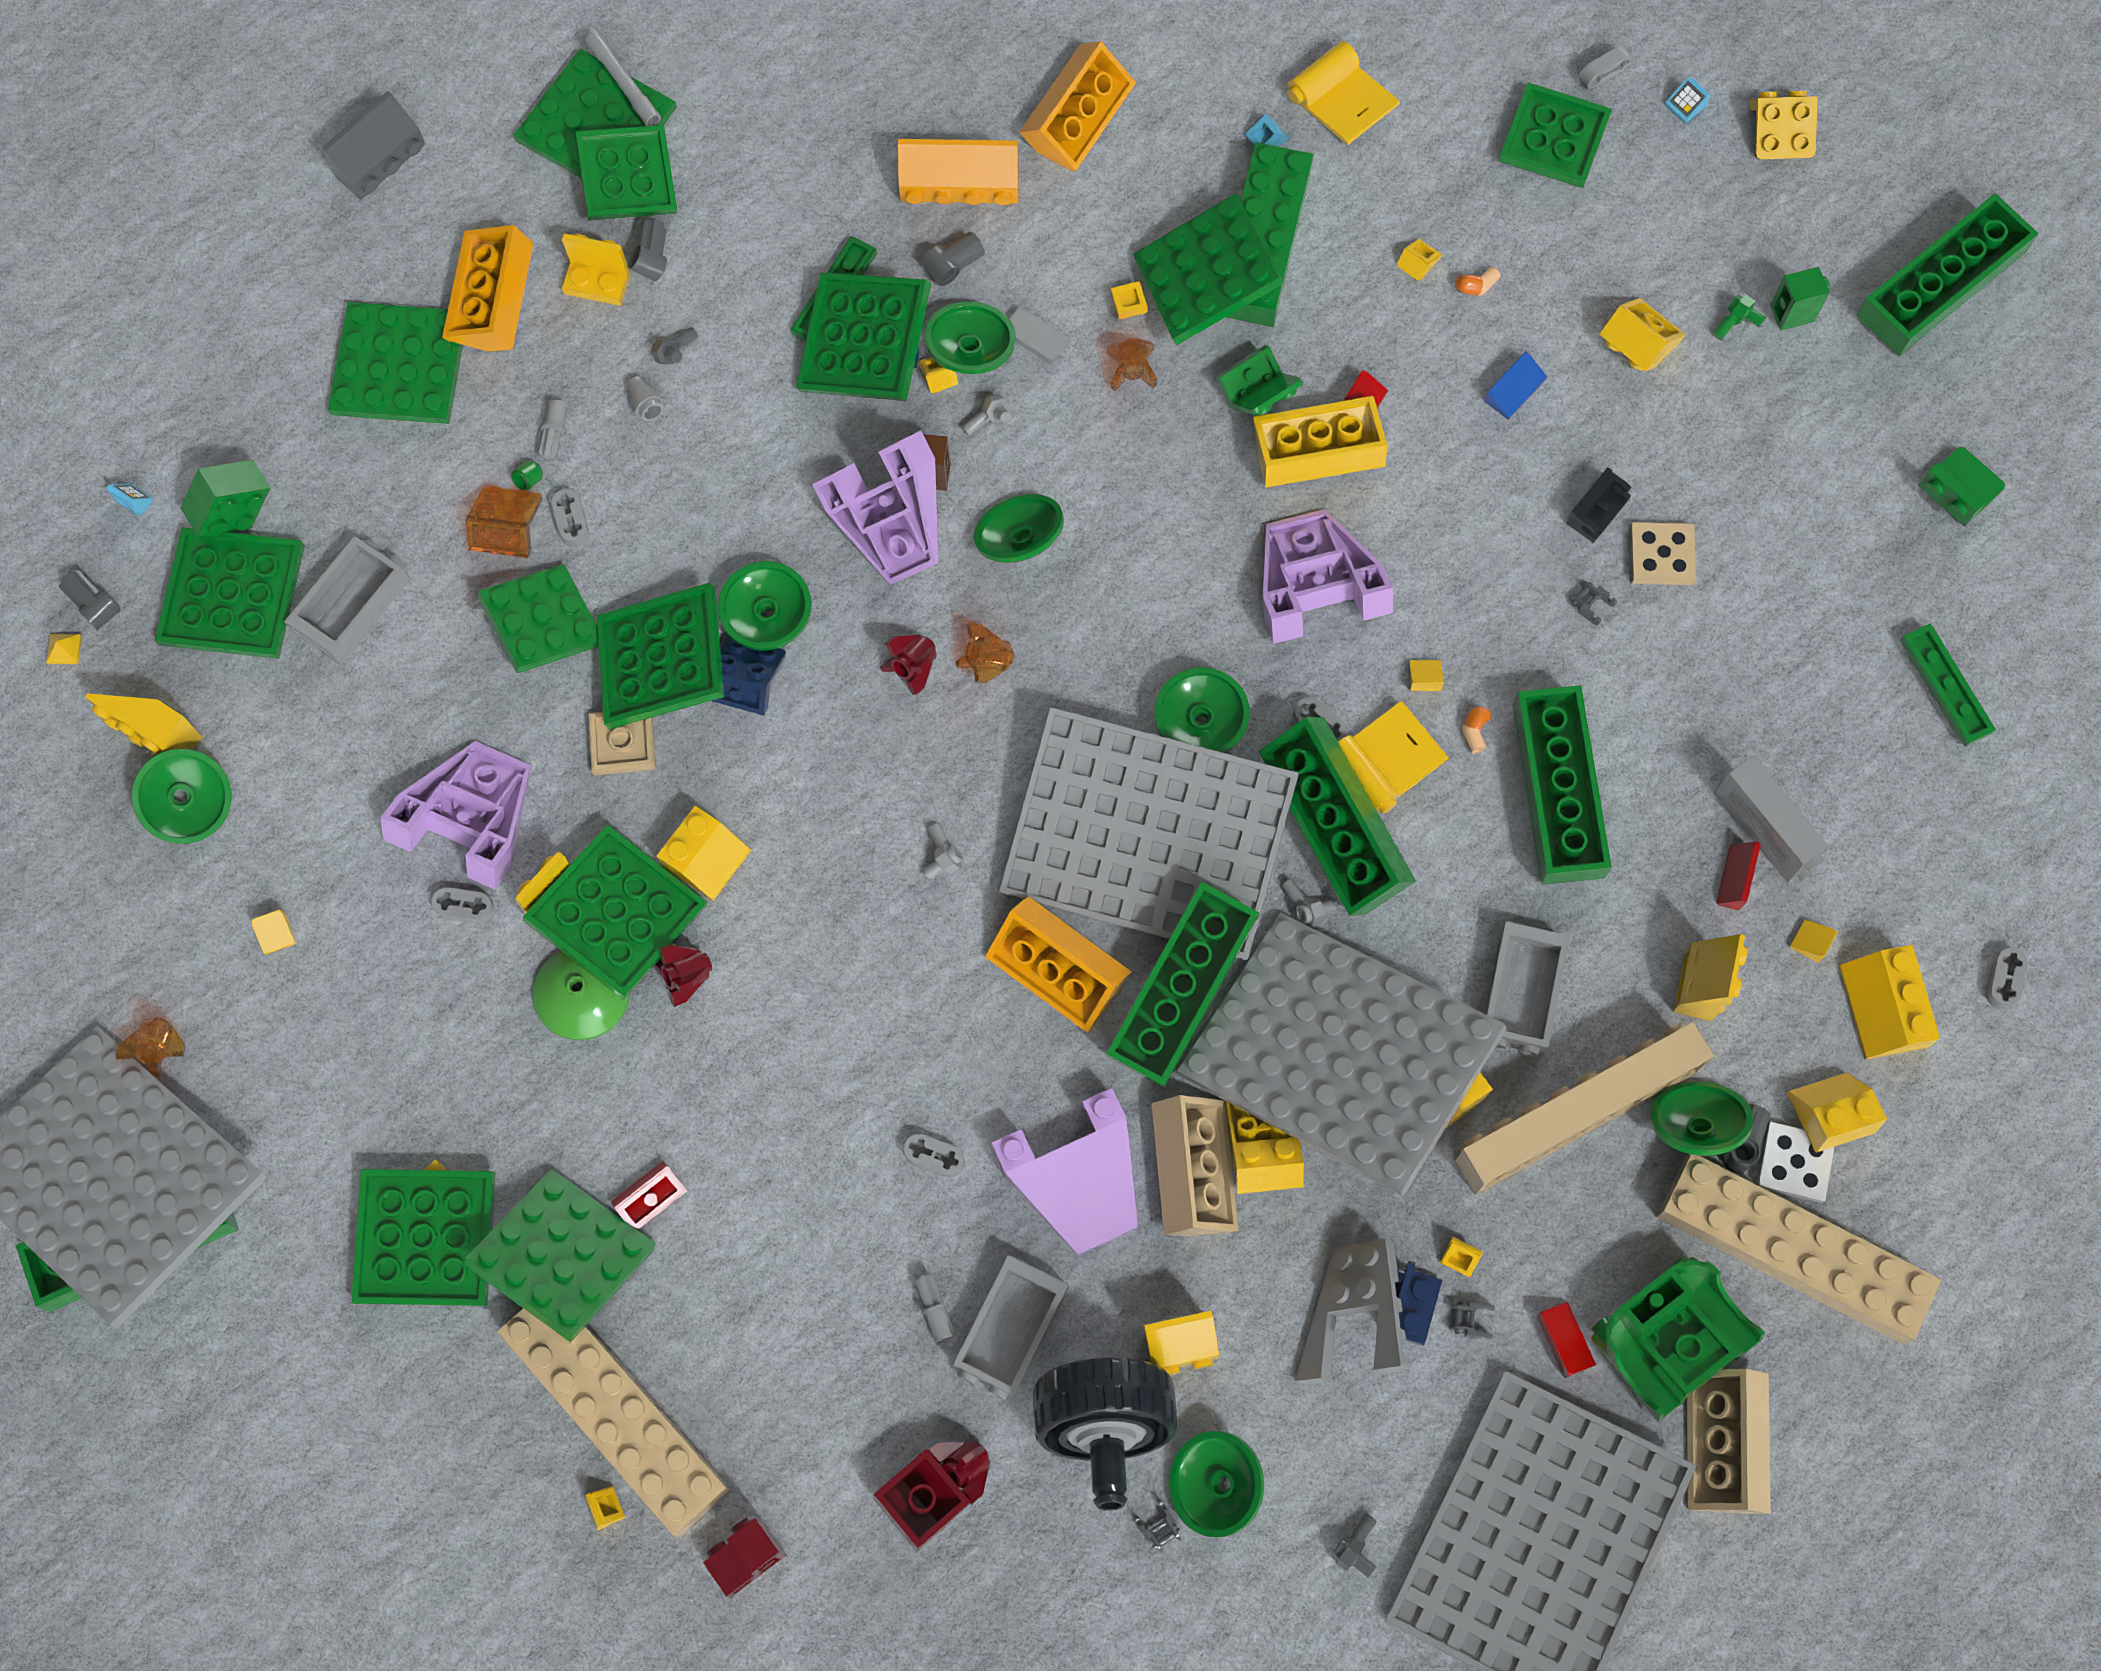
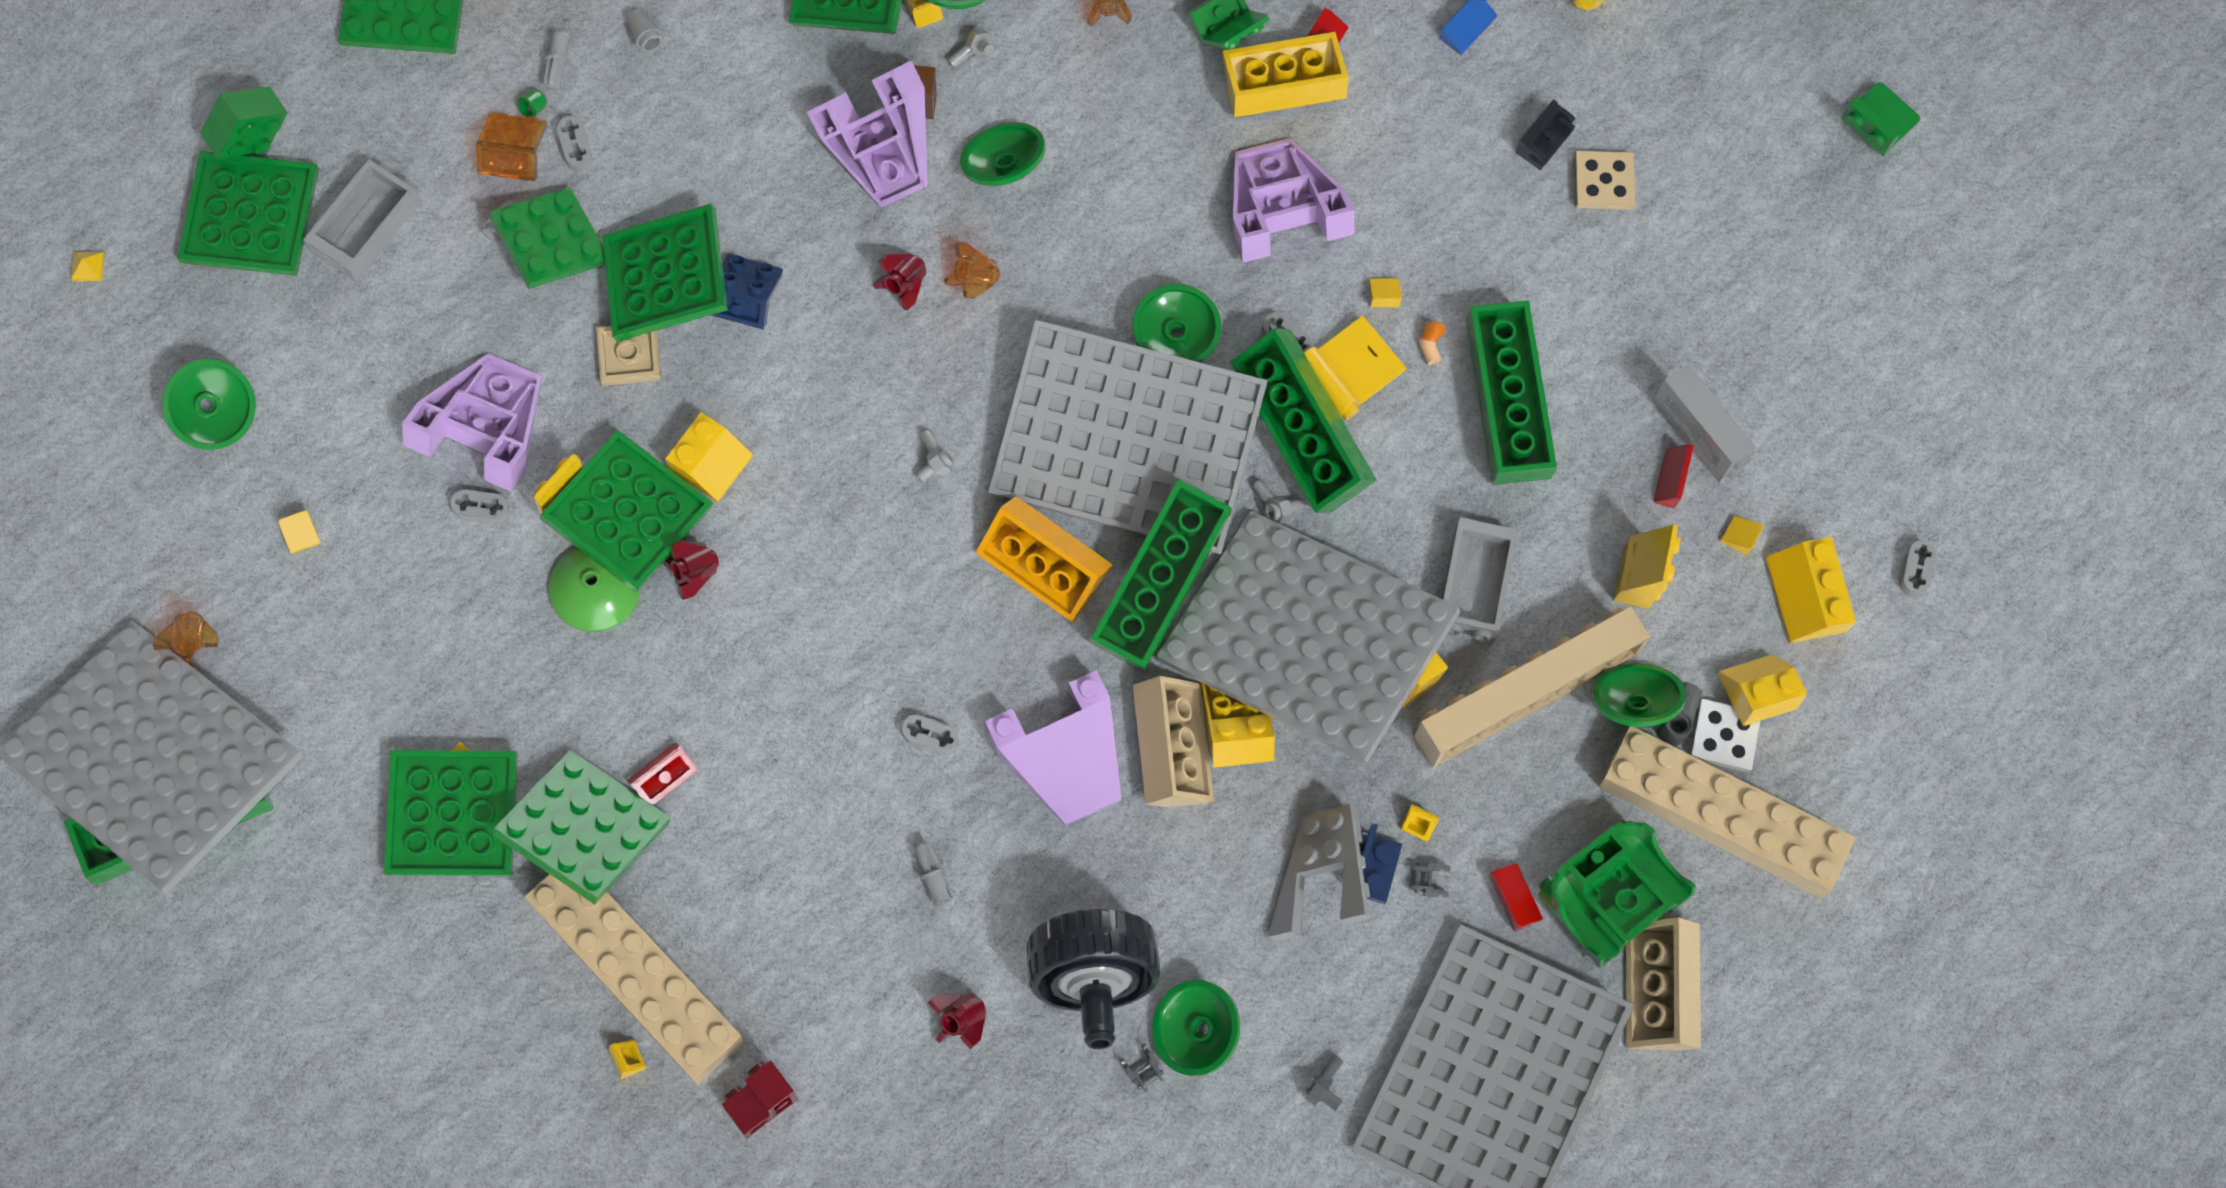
camera: 10 degrees left, 0 degrees up
dark grey piece [59,569,121,631] -> none
yellow slope [85,693,202,756] -> none
medium azure slope [107,484,153,516] -> none
green dish [718,561,812,651] -> none
dark red slope [873,1448,971,1552] -> none
piece [953,1255,1069,1400] -> none
yellow slope [1143,1311,1219,1376] -> none
dark grey piece [1569,581,1617,625] -> none
green plate [1900,623,1996,747] -> none

